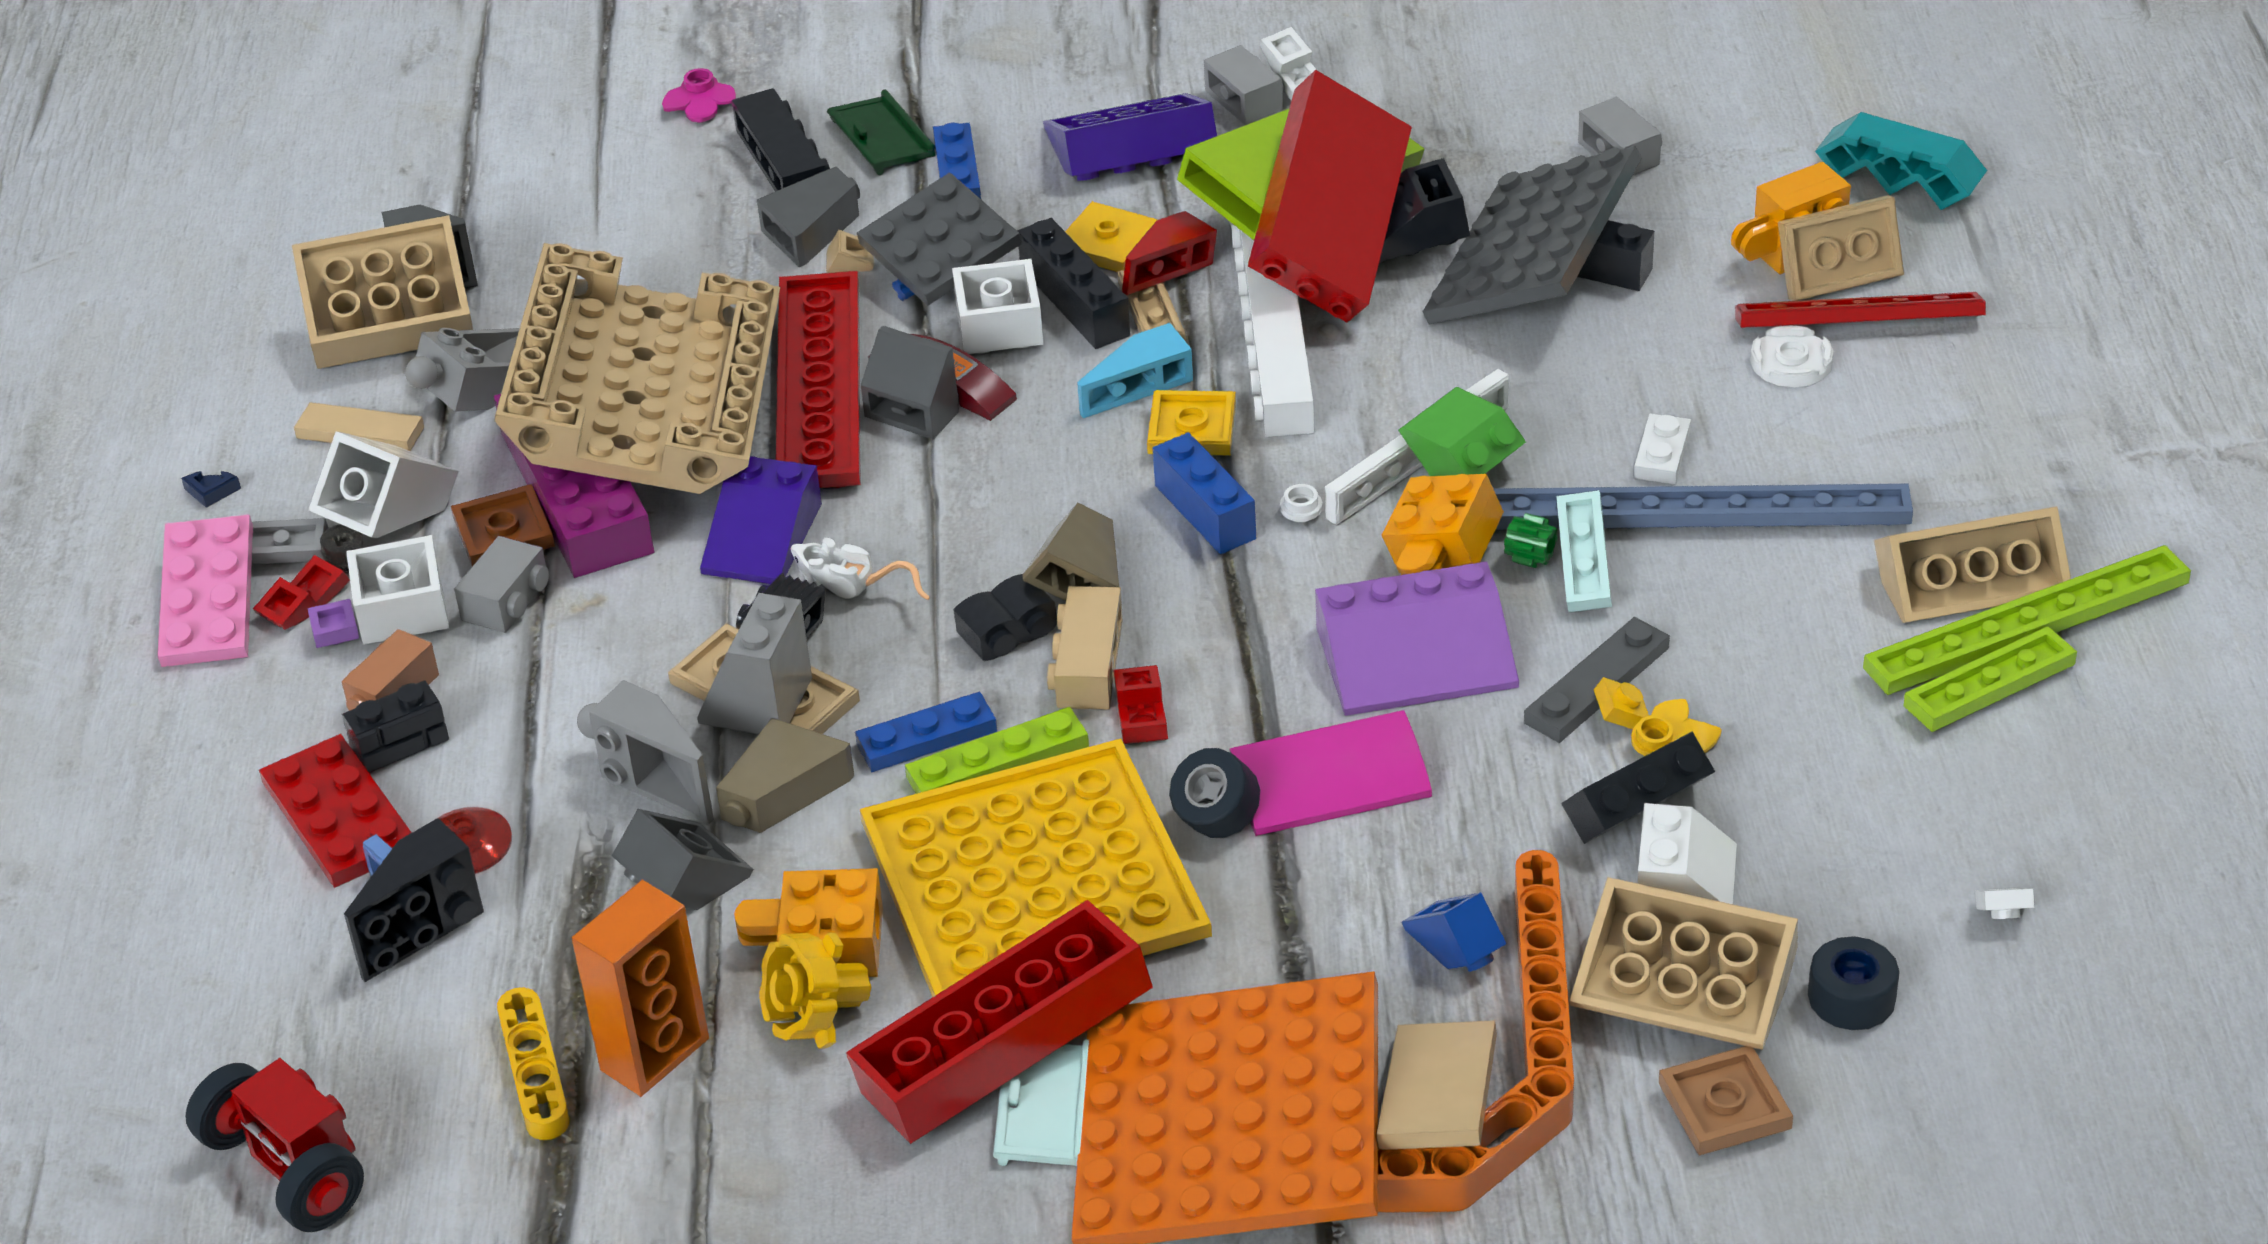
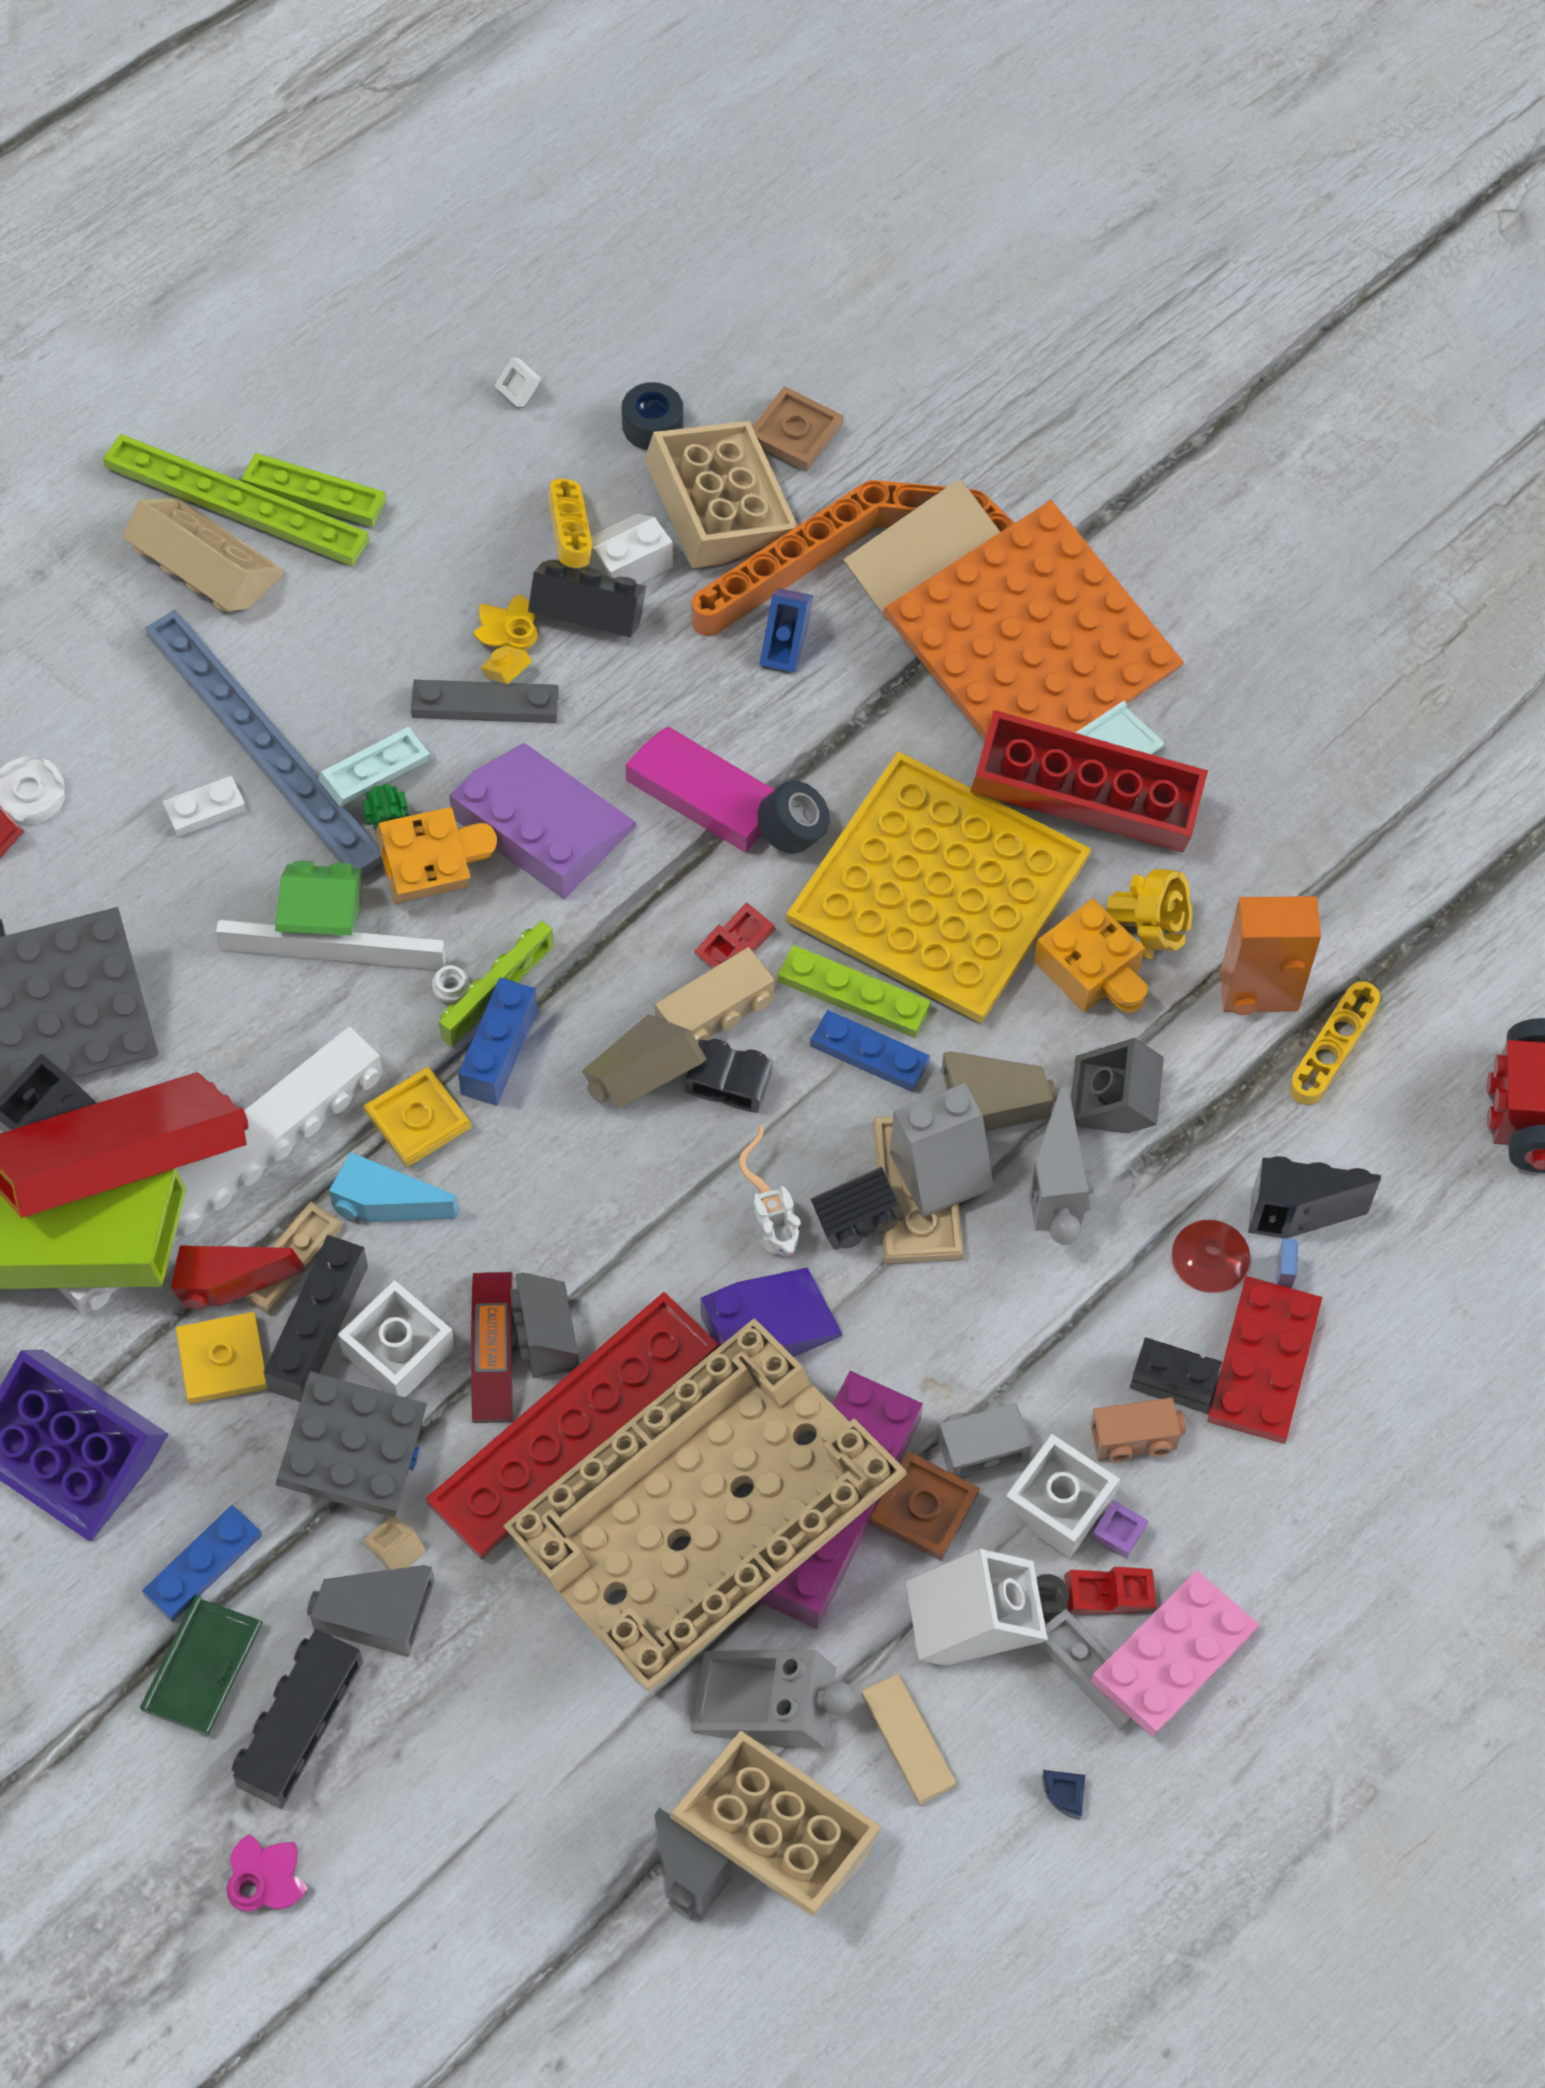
camera: 135 degrees left, 20 degrees up
none -> lime plate [439,920,554,1048]
none -> yellow beam [548,478,592,568]

